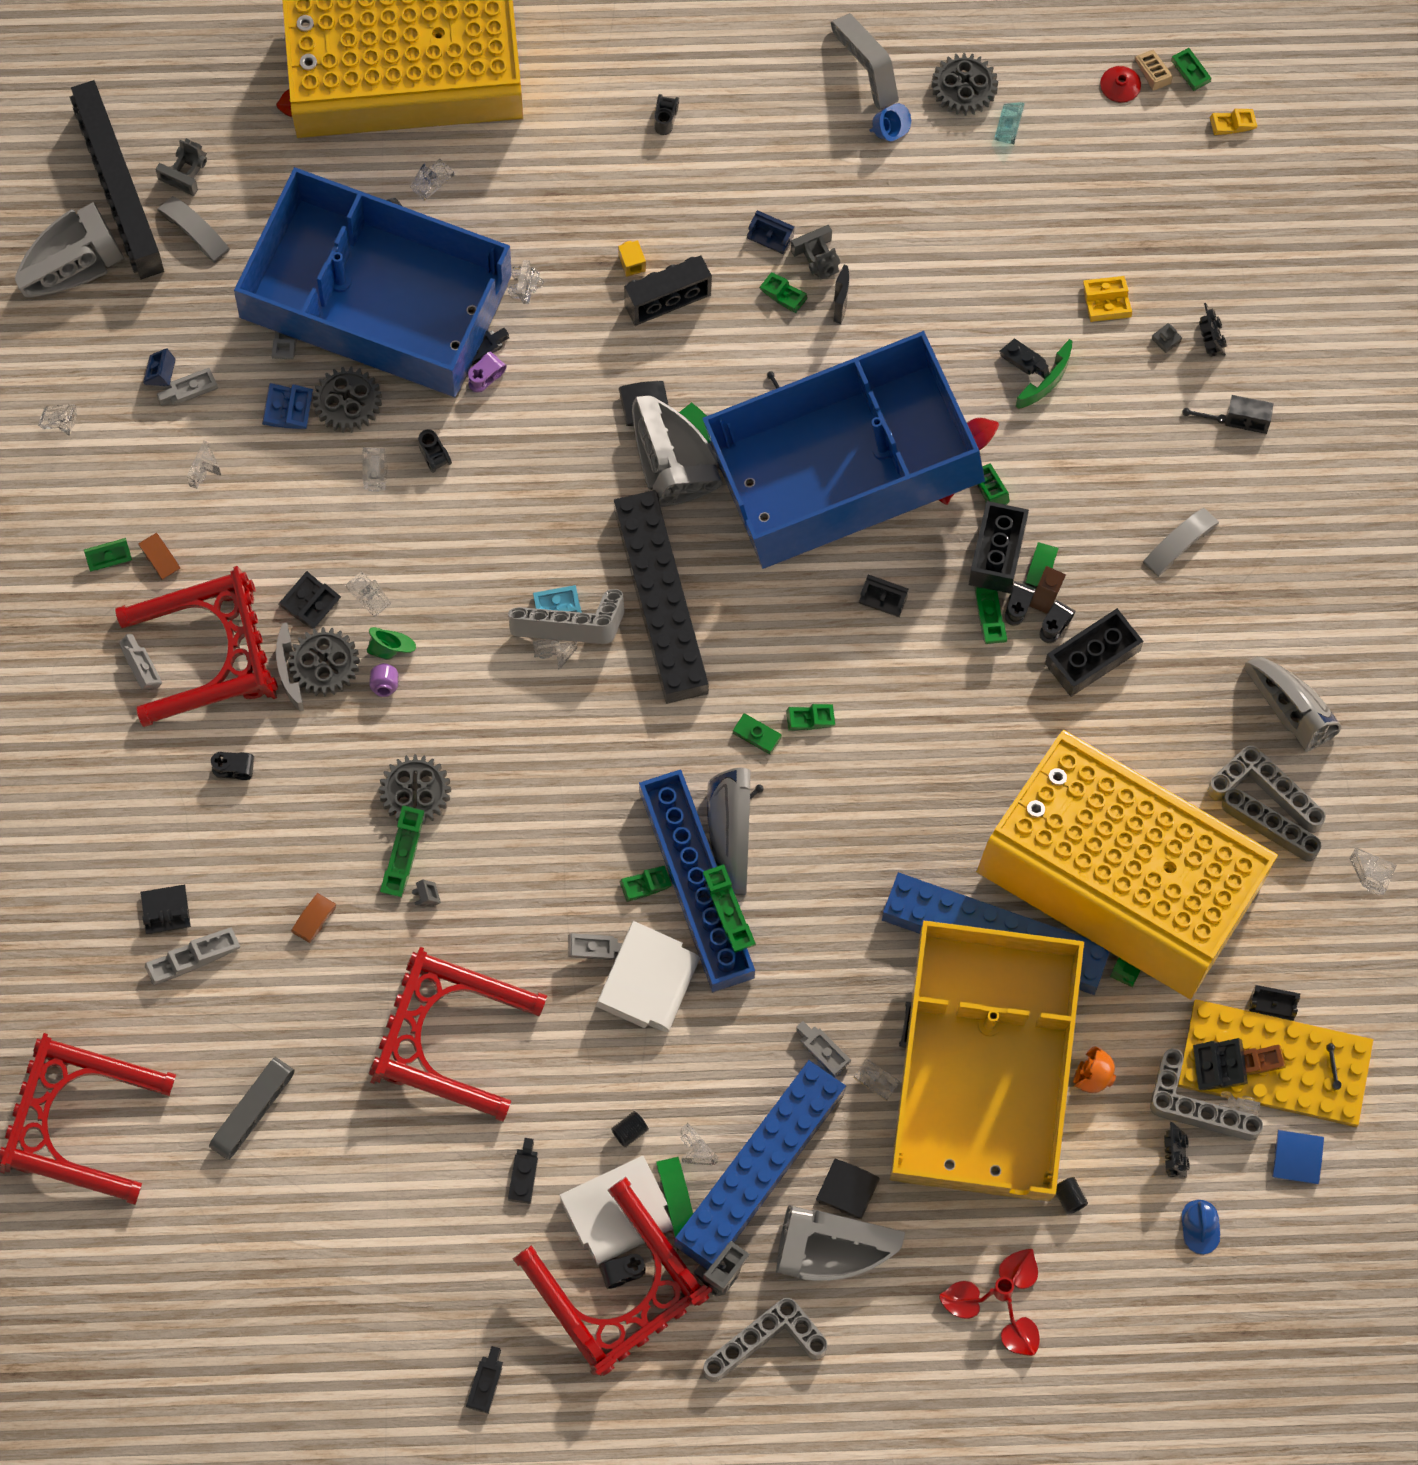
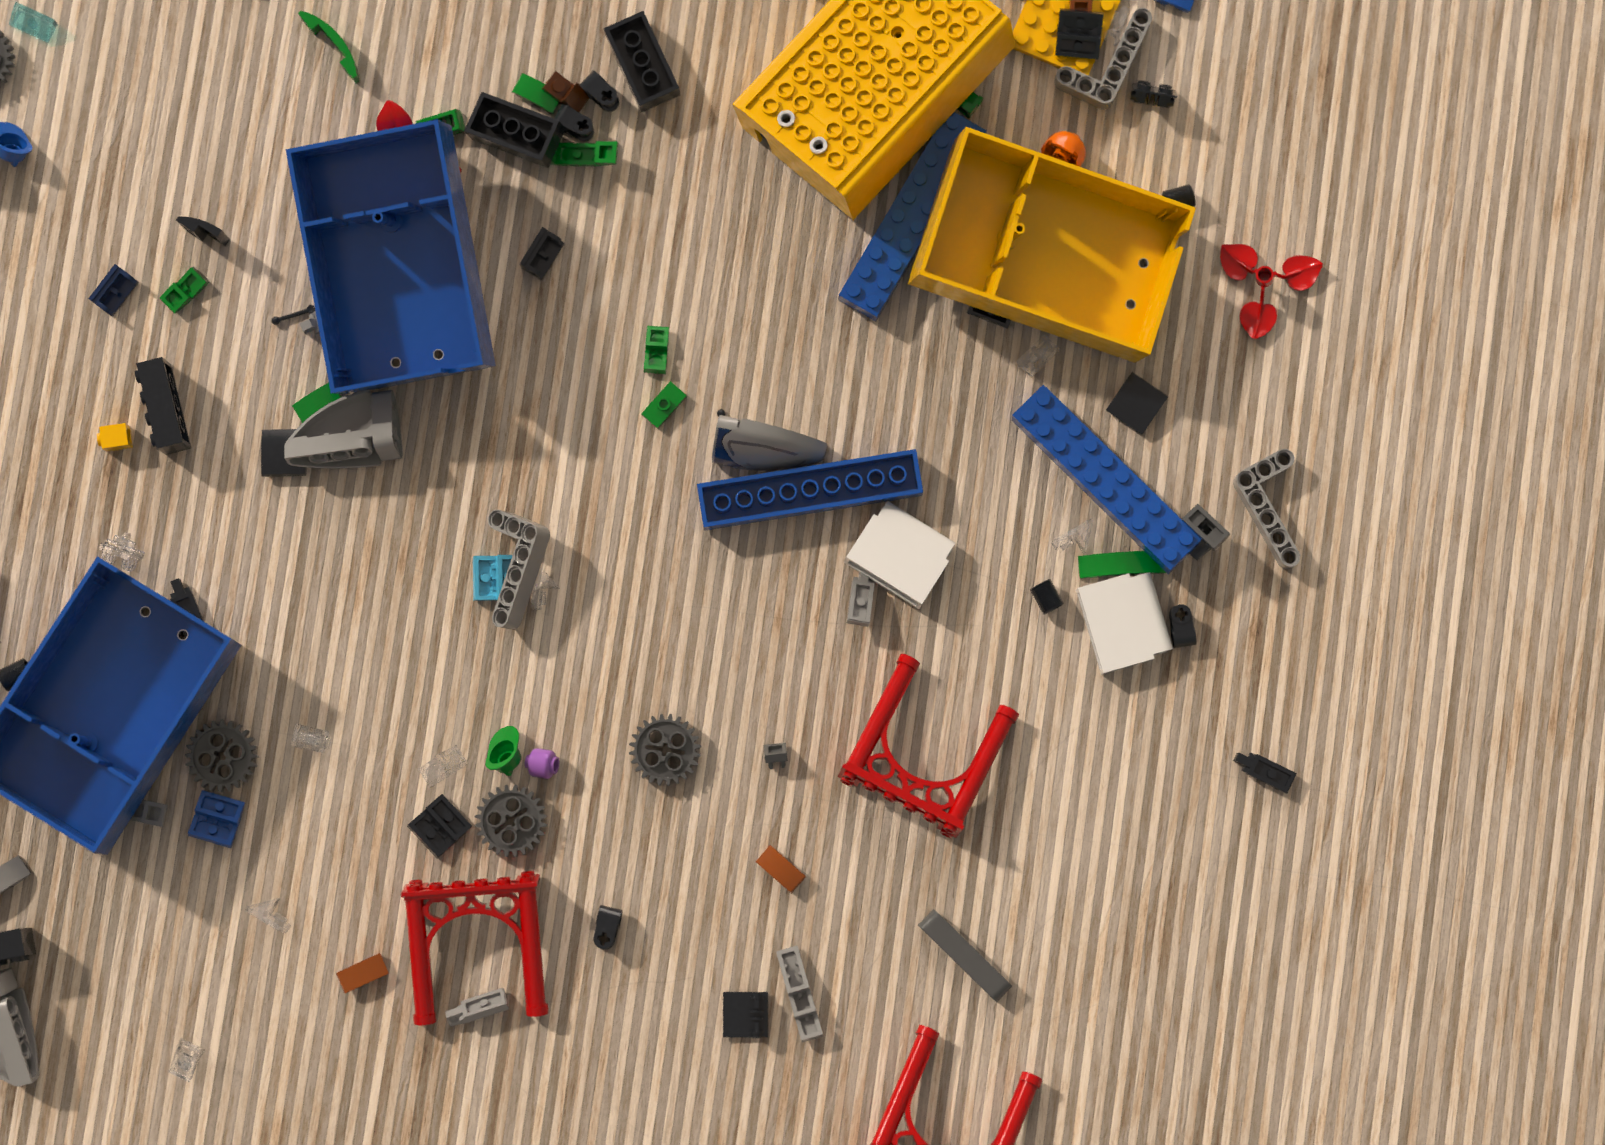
camera: 80 degrees left, 15 degrees up
green plate [84,538,132,572] -> none
dark blue slope [143,348,176,386] -> none
light grey hinge [157,368,218,406] -> none
light grey slope [276,623,304,711] -> none
green slope [380,805,424,898] -> none
black piece [418,429,452,473] -> none
medium lavender piece [468,352,507,392] -> none
black hinge [508,1138,538,1204] -> none
red arch [512,1177,712,1376] -> none
black brick [614,490,709,704] -> none
green slope [620,865,672,902] -> none
green slope [703,864,756,953] -> none
light grey panel [776,1205,905,1281] -> none
dark grey tile [791,224,840,280] -> none
light grey hinge [796,1021,851,1077] -> none
black hinge [999,338,1051,379] -> none
blue piece [1182,1199,1220,1255] -> none

